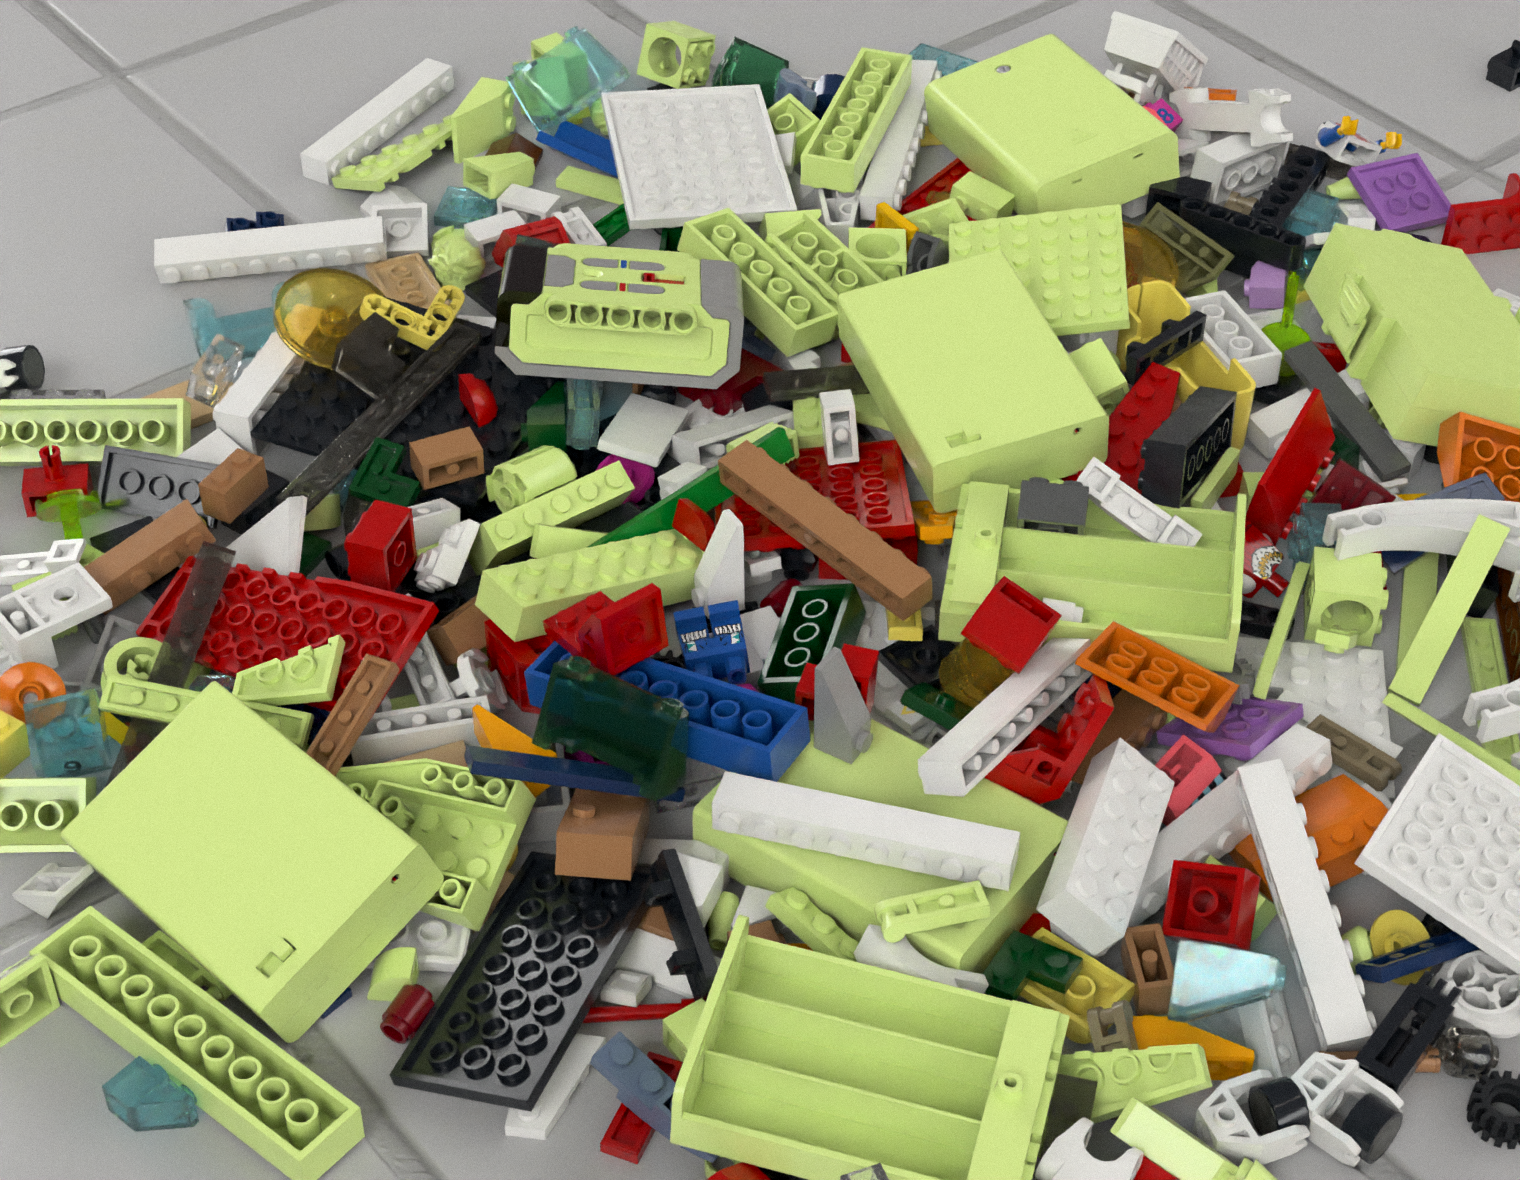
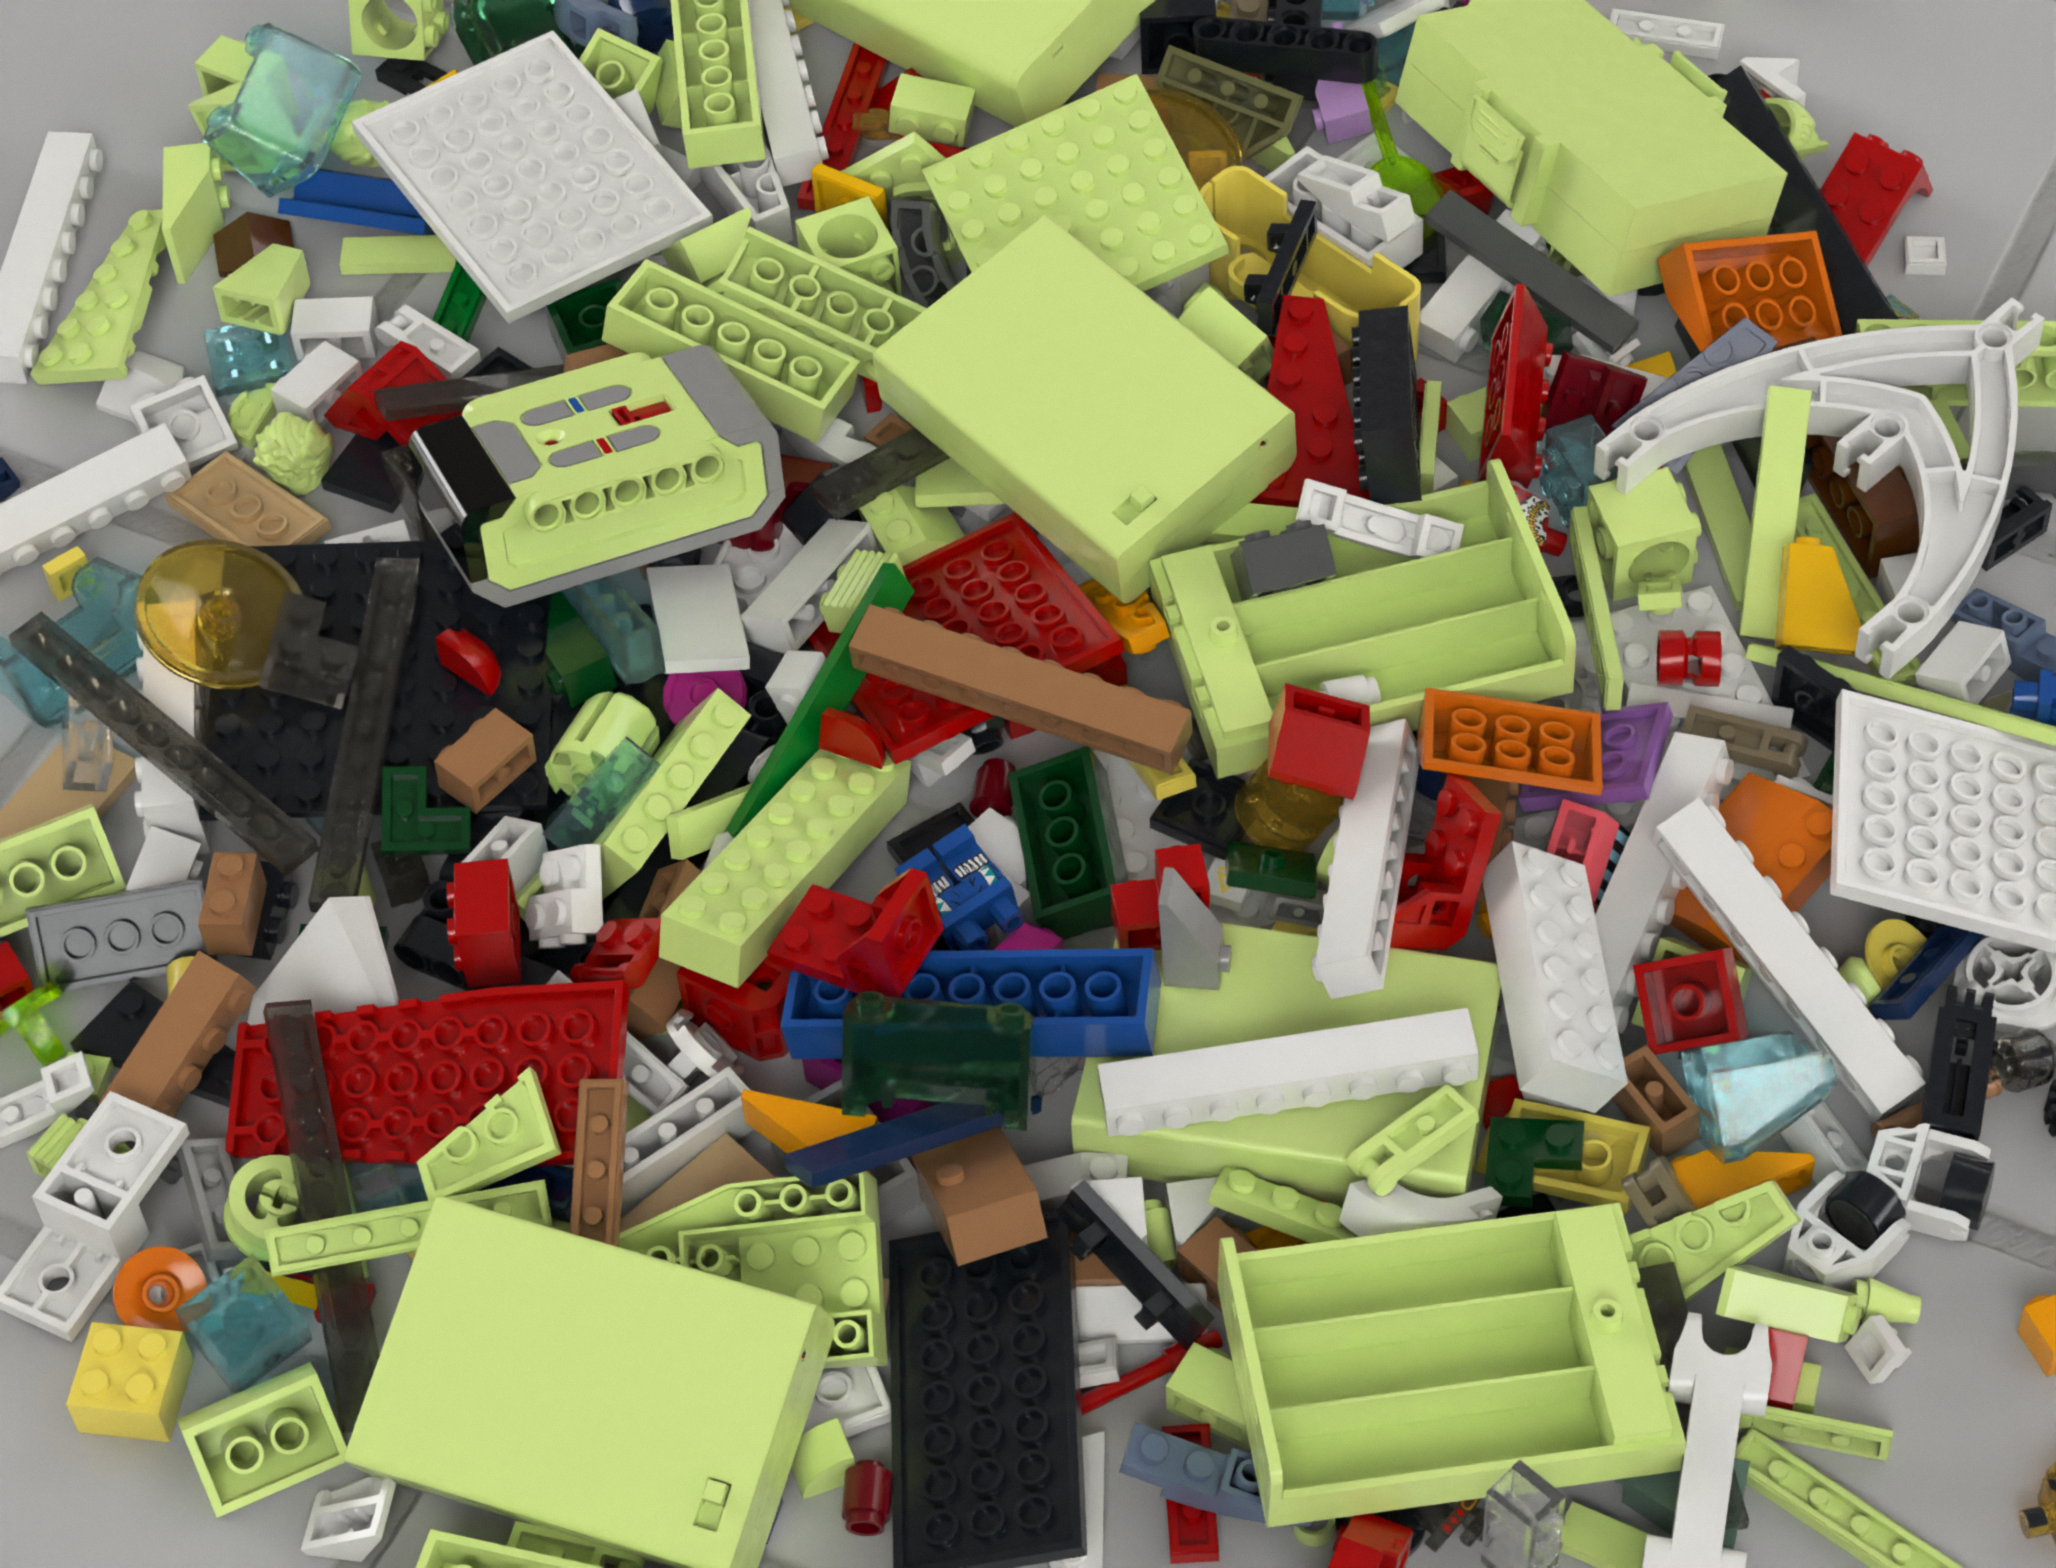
camera: 20 degrees left, 10 degrees up
light yellow beam [359,285,465,350] -> none
white slope [691,509,745,619] -> none
white brick [819,389,859,465] -> none
none -> clear smoke plate [8,611,320,876]
none -> light yellow plate [42,546,95,602]
none -> clear light blue slope [542,736,660,849]
none -> red plate [570,918,661,989]
none -> white slope [1297,155,1416,242]
none -> red wheel [1656,630,1722,687]
none -> black plate [1771,645,1857,752]
none -> yellow slope [1774,537,1862,656]

